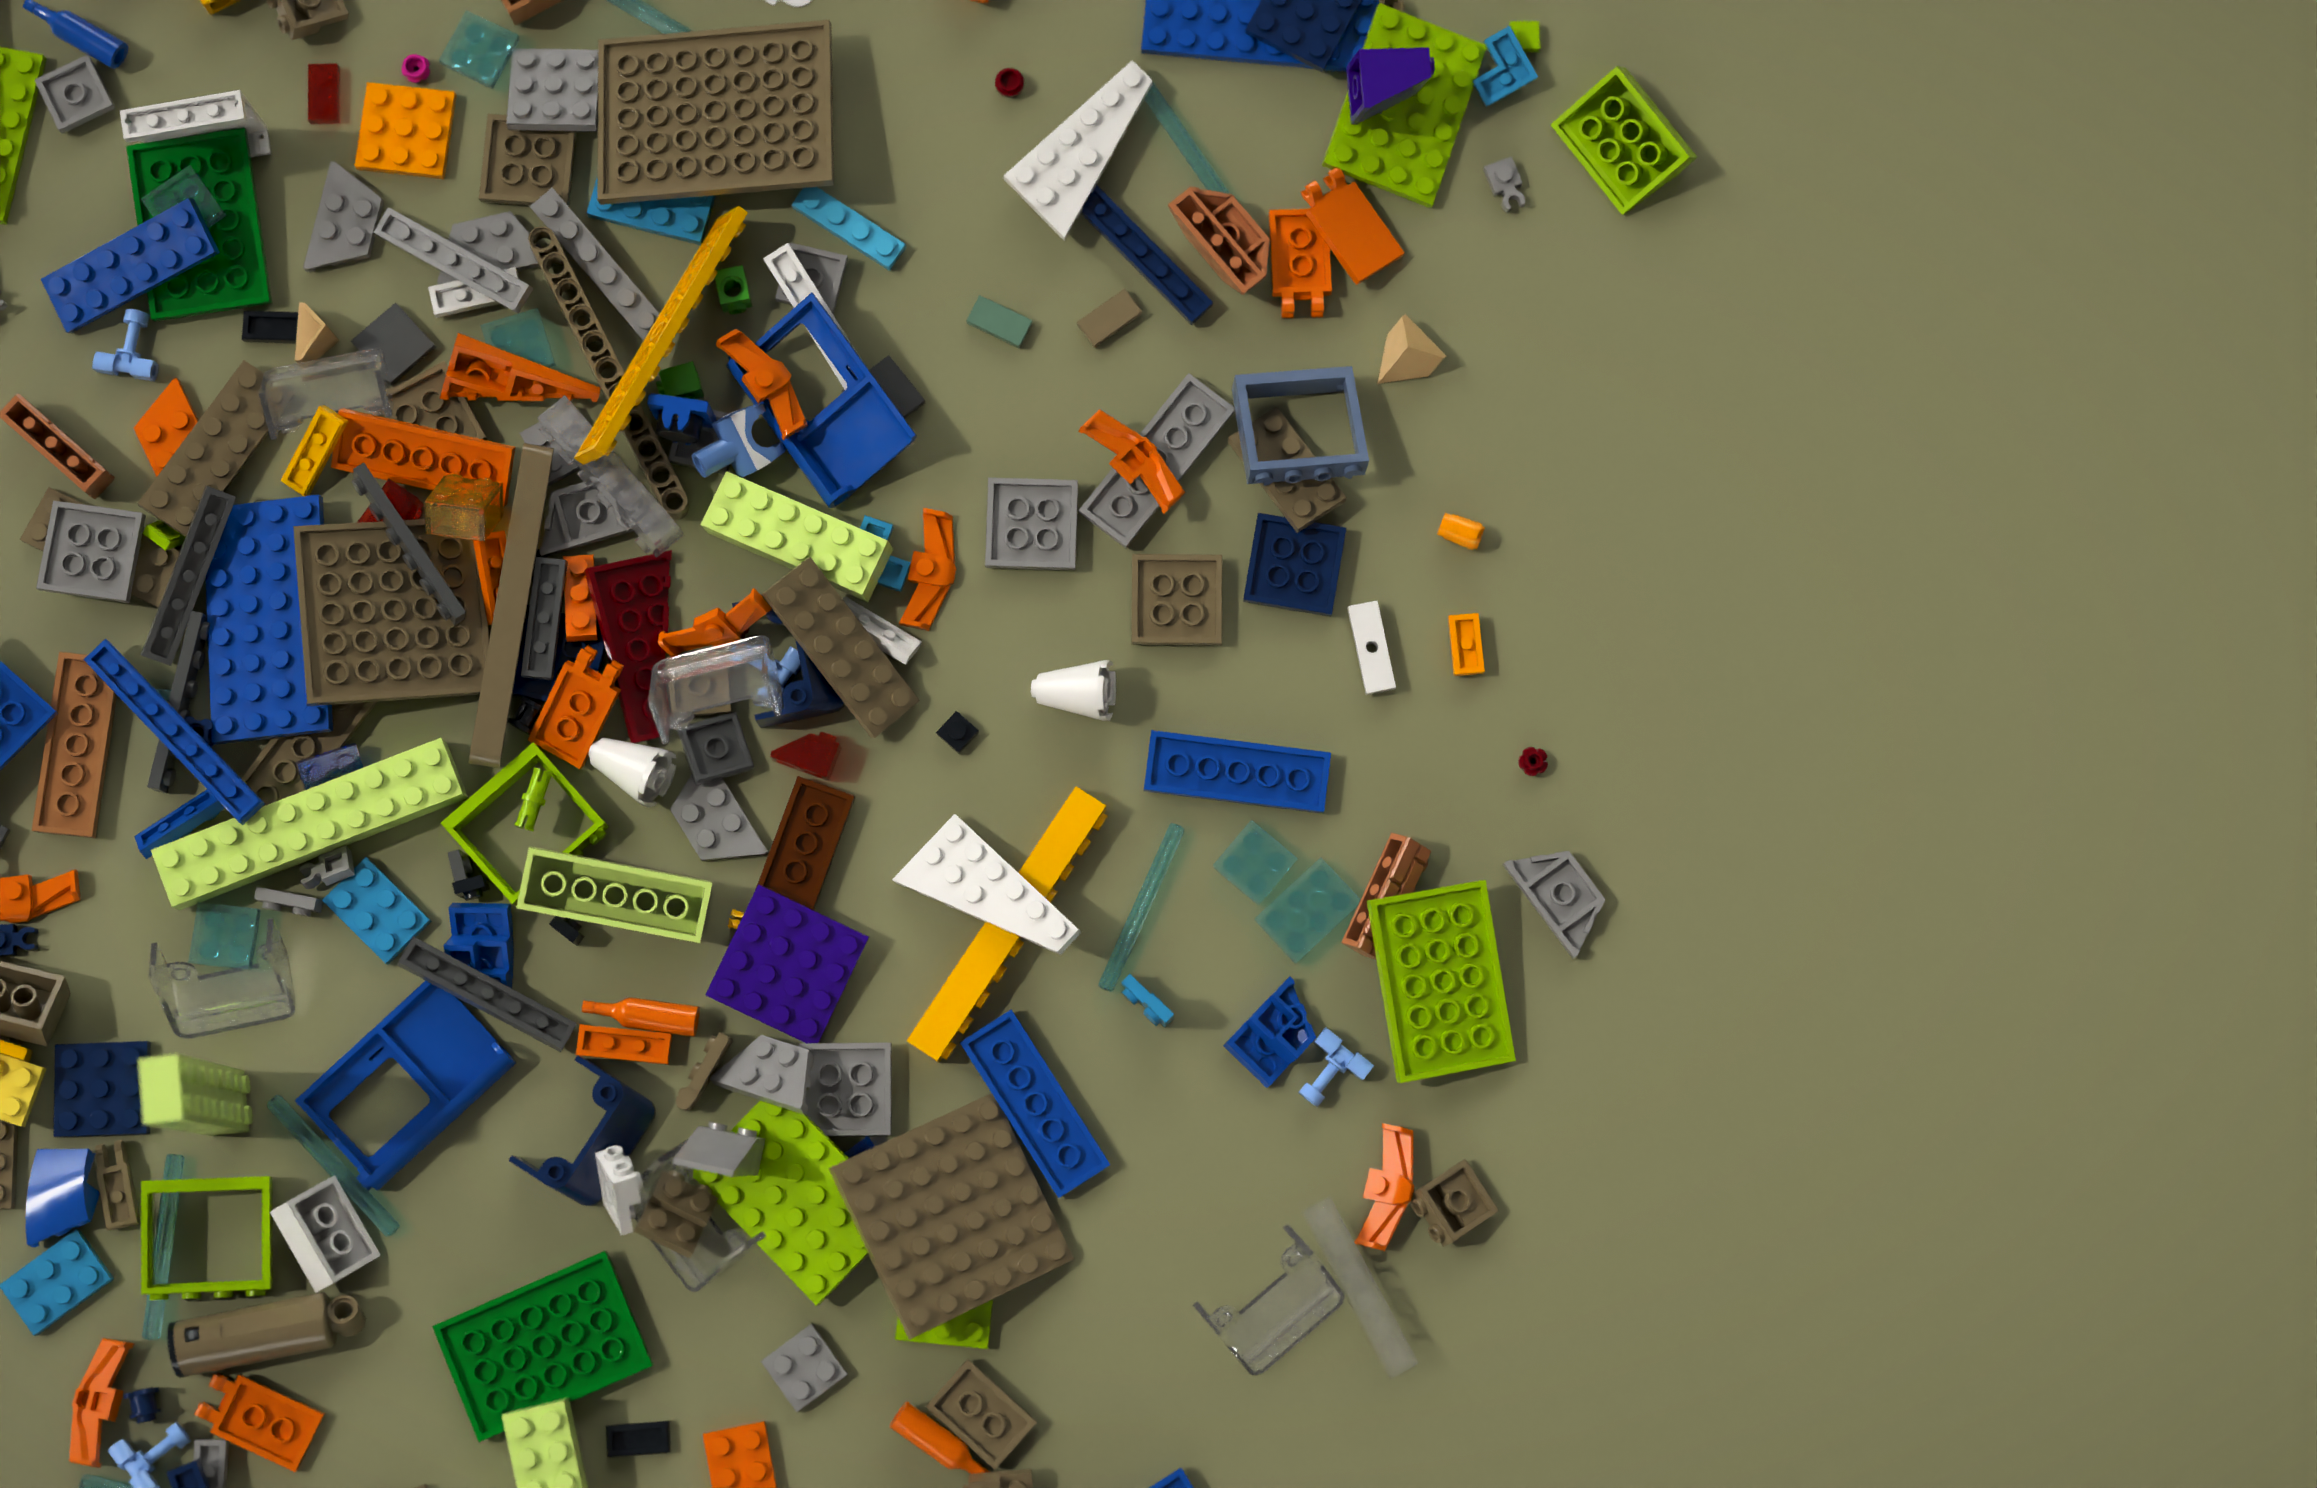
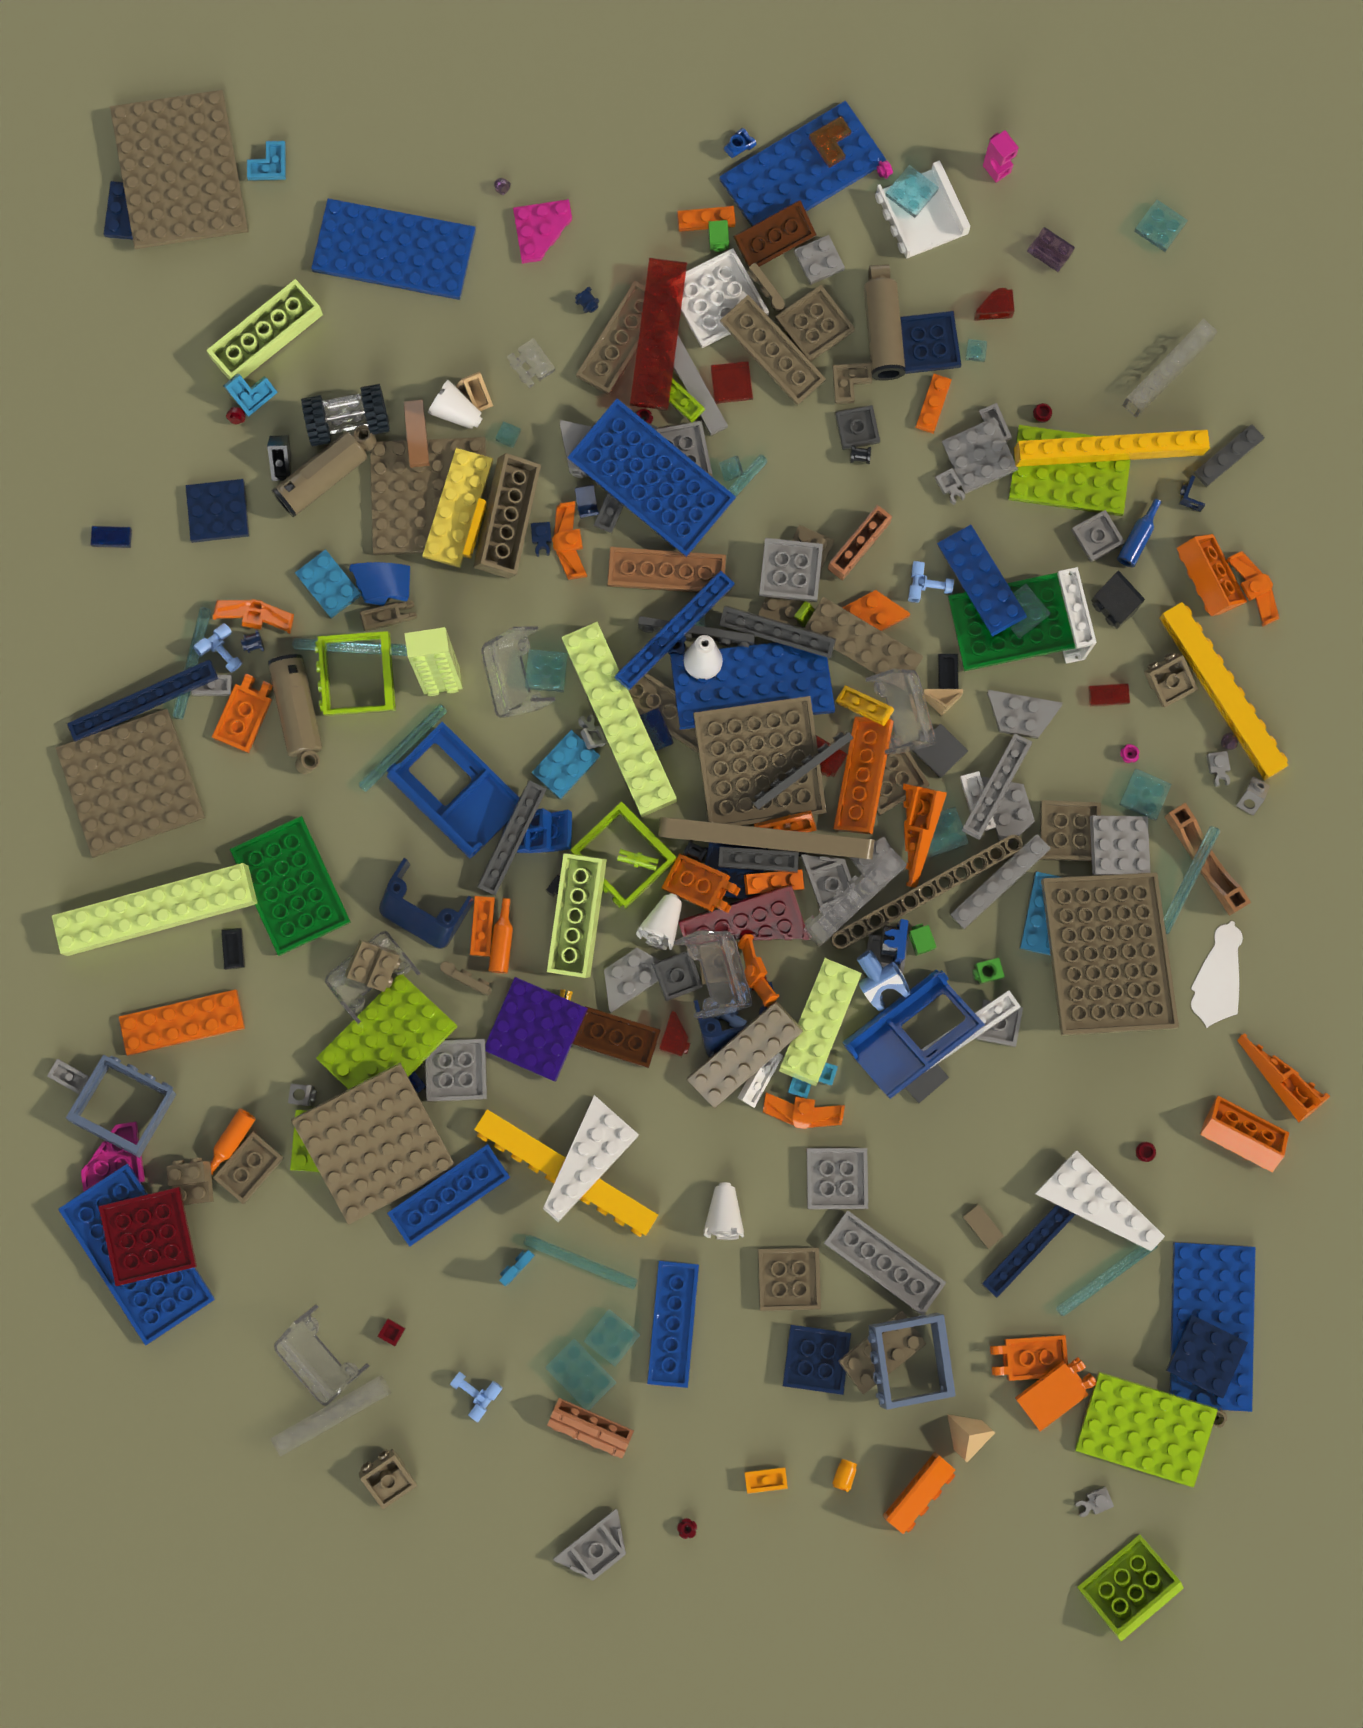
camera: 90 degrees right, 0 degrees up
dark blue plate [54,1041,151,1137] -> none
blue plate [134,790,225,859] -> none
light grey plate [254,887,323,917] -> none
white slope [270,1175,381,1293] -> none
light orange plate [354,82,457,179] -> none
clear yellow brick [425,474,504,541] -> none
dark grey plate [447,849,474,882] -> none
black plate [452,875,490,901] -> none
yellow plate [574,206,748,465] -> none
white plate [595,1146,643,1236] -> none
light grey slope [673,1122,765,1177] -> none
light grey wing [710,1035,814,1115] -> none
orange plate [716,329,808,440] -> none
light grey plate [761,1324,848,1412] -> none
medium azure plate [791,187,906,271] -> none
black plate [936,711,979,754] -> none
sand green tile [966,295,1033,349] -> none
orange plate [1078,409,1185,514] -> none
nougat wedge [1168,187,1270,295] -> none
blue slope [1223,977,1316,1088] -> none
dark purple slope [1346,47,1435,124] -> none
white tile [1347,601,1396,695] -> none
orange plate [1354,1123,1415,1251] -> none
lime plate [1367,880,1516,1083] -> none
dark azure plate [1472,26,1538,107] -> none
lime tile [1509,21,1540,52] -> none
none -> light grey bracket [288,1083,317,1107]
none -> dark red plate [377,1318,406,1346]
none -> white cone [684,635,723,680]
none -> orange slope [883,1452,955,1534]
none -> black slope [1091,570,1145,629]

